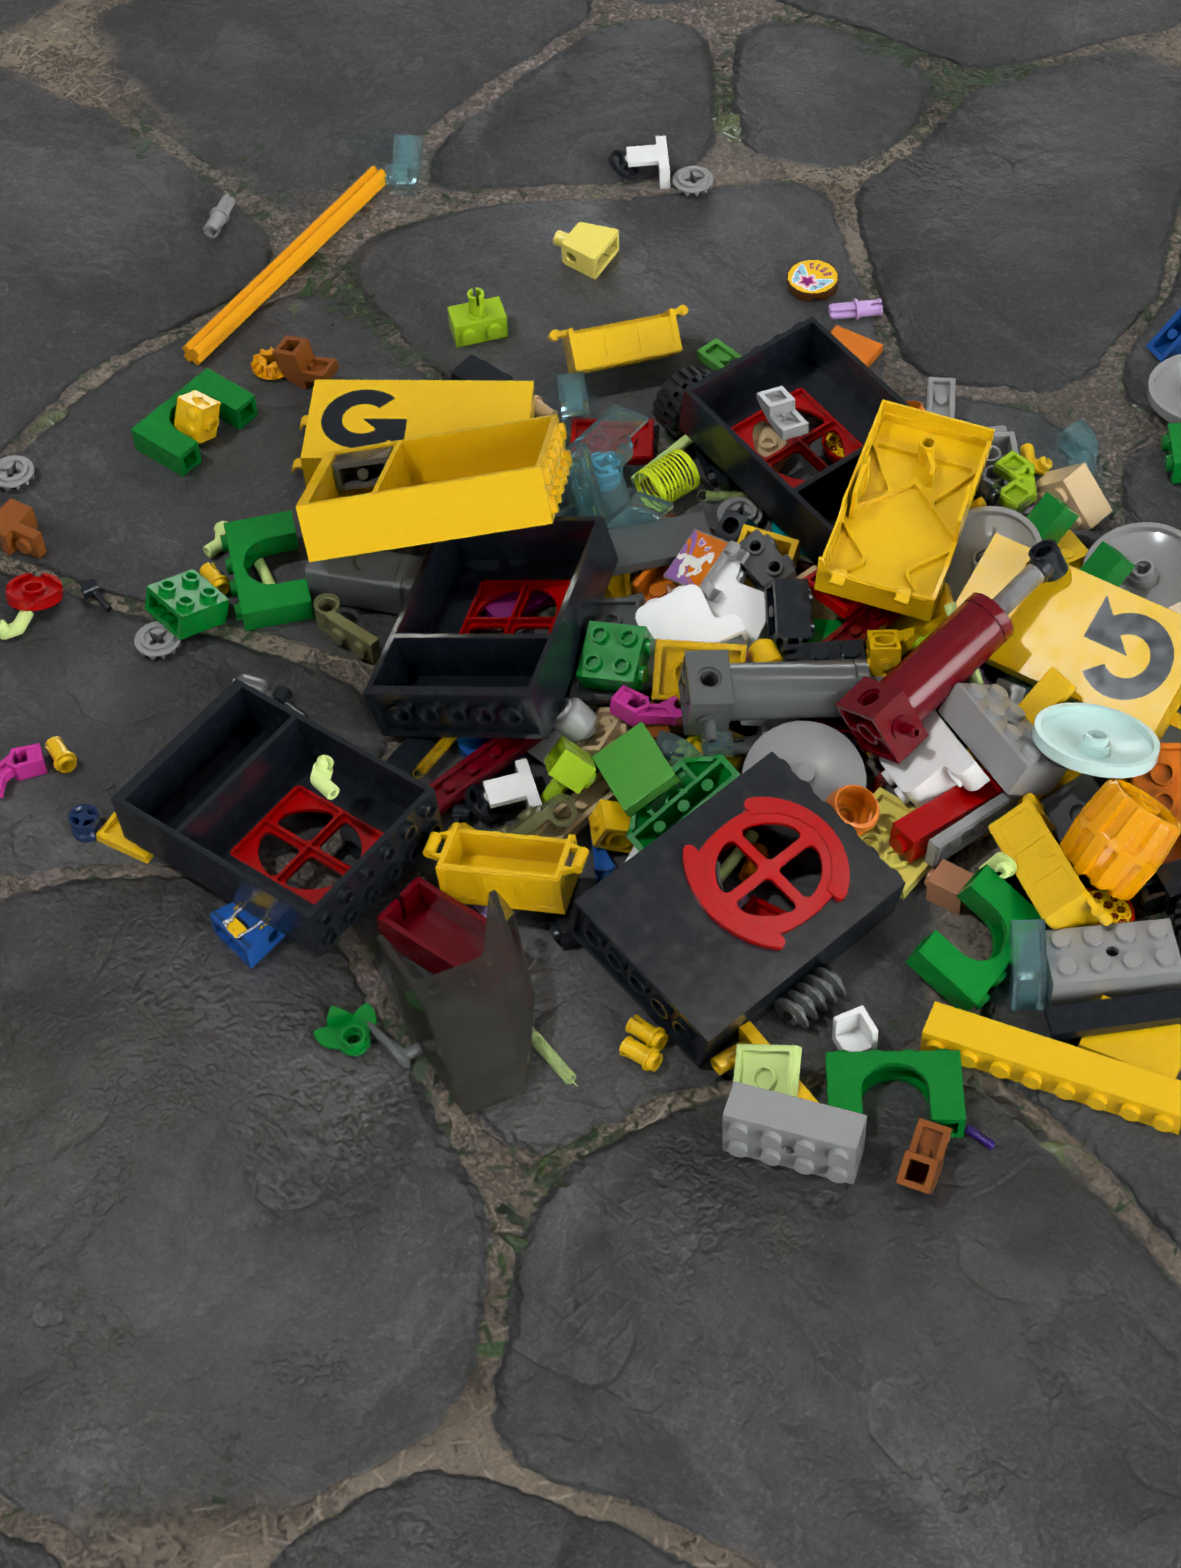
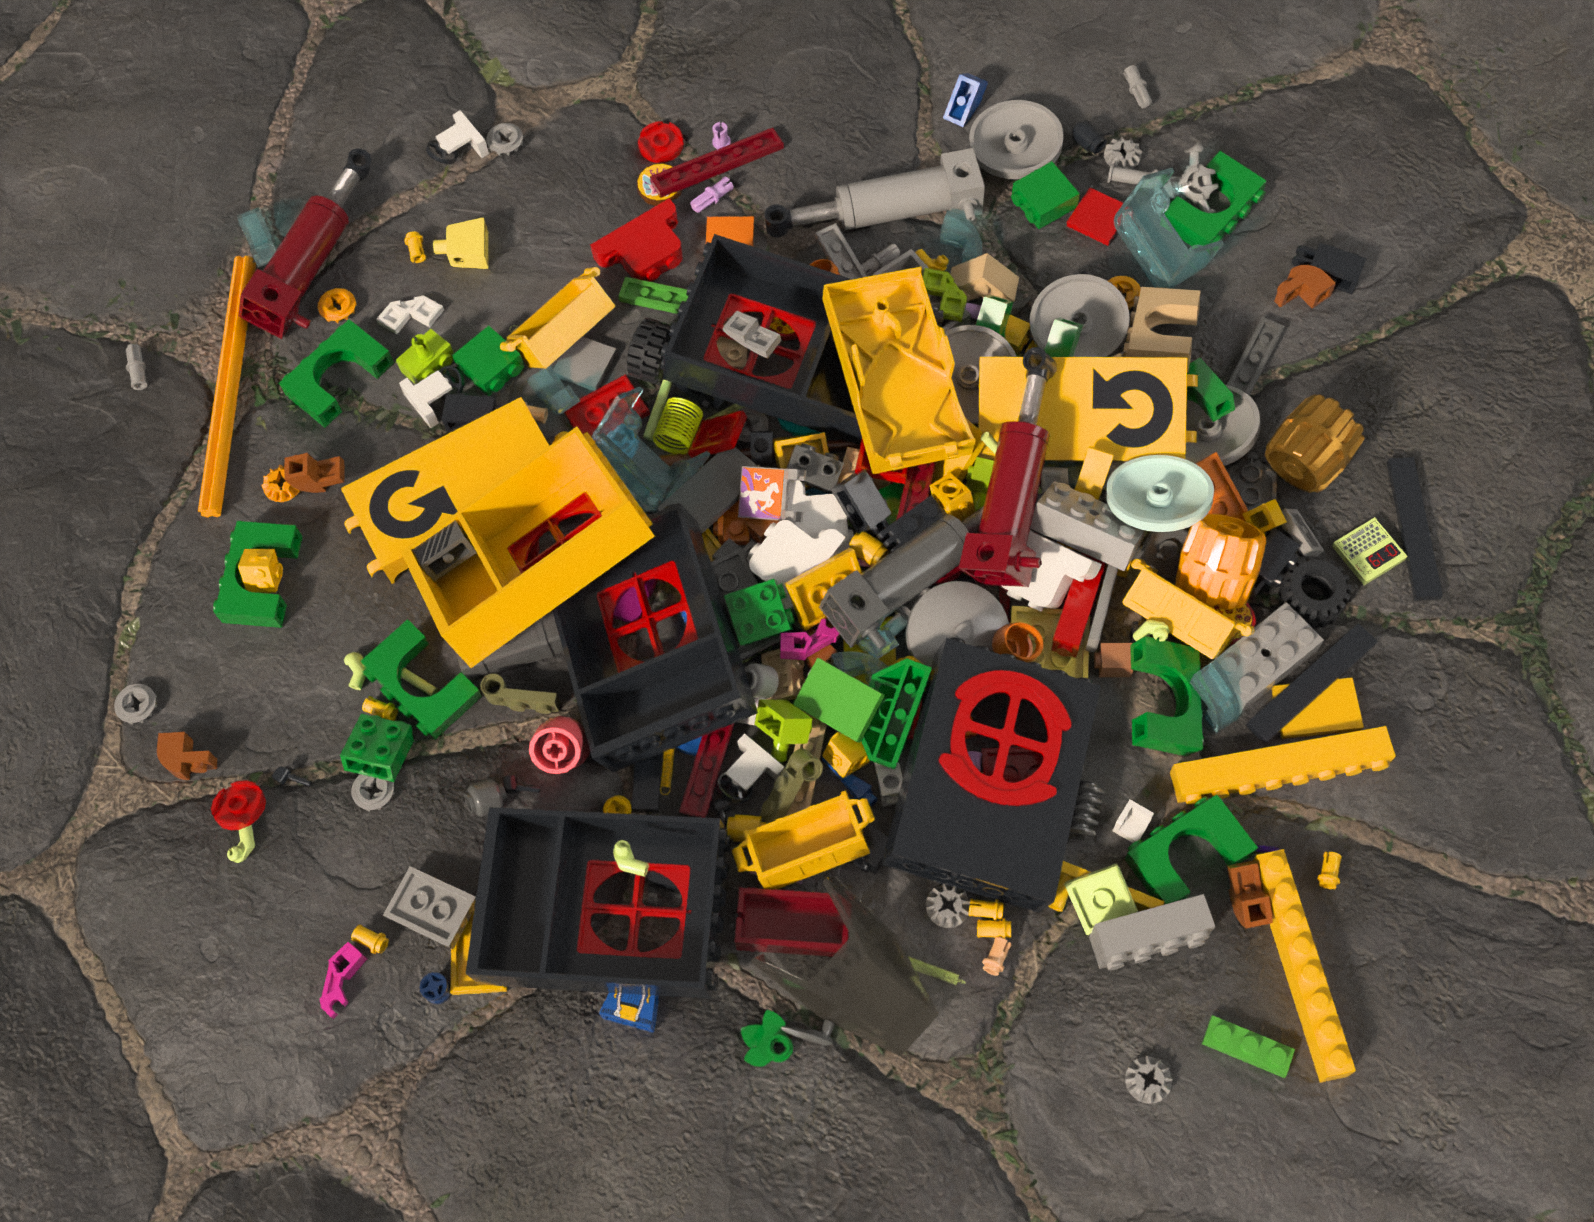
camera: 30 degrees left, 15 degrees up
none -> dark red piece [238,148,372,339]
none -> green arch [279,319,394,428]
none -> light orange gear [318,288,357,323]
none -> white tile [376,295,444,334]
none -> light grey plate [383,866,476,949]
none -> white piece [399,366,464,428]
none -> yellow pin [404,231,426,263]
none -> green brick [452,326,525,396]
none -> coral brick [529,716,590,774]
none -> light grey tile [552,337,617,391]
none -> red brick [590,198,683,282]
none -> red tile [638,121,684,163]
none -> dark red tile [650,127,784,198]
none -> red tile [688,411,747,459]
none -> lavender pin [712,122,731,149]
none -> light grey piece [765,148,984,238]
none -> light grey gear [926,884,970,928]
none -> light nougat pin [982,937,1012,976]
none -> light grey gear [1125,1056,1172,1104]
none -> bright green plate [1201,1015,1295,1078]
none -> yellow brick [1253,849,1356,1083]
none -> yellow pin [1317,852,1342,889]

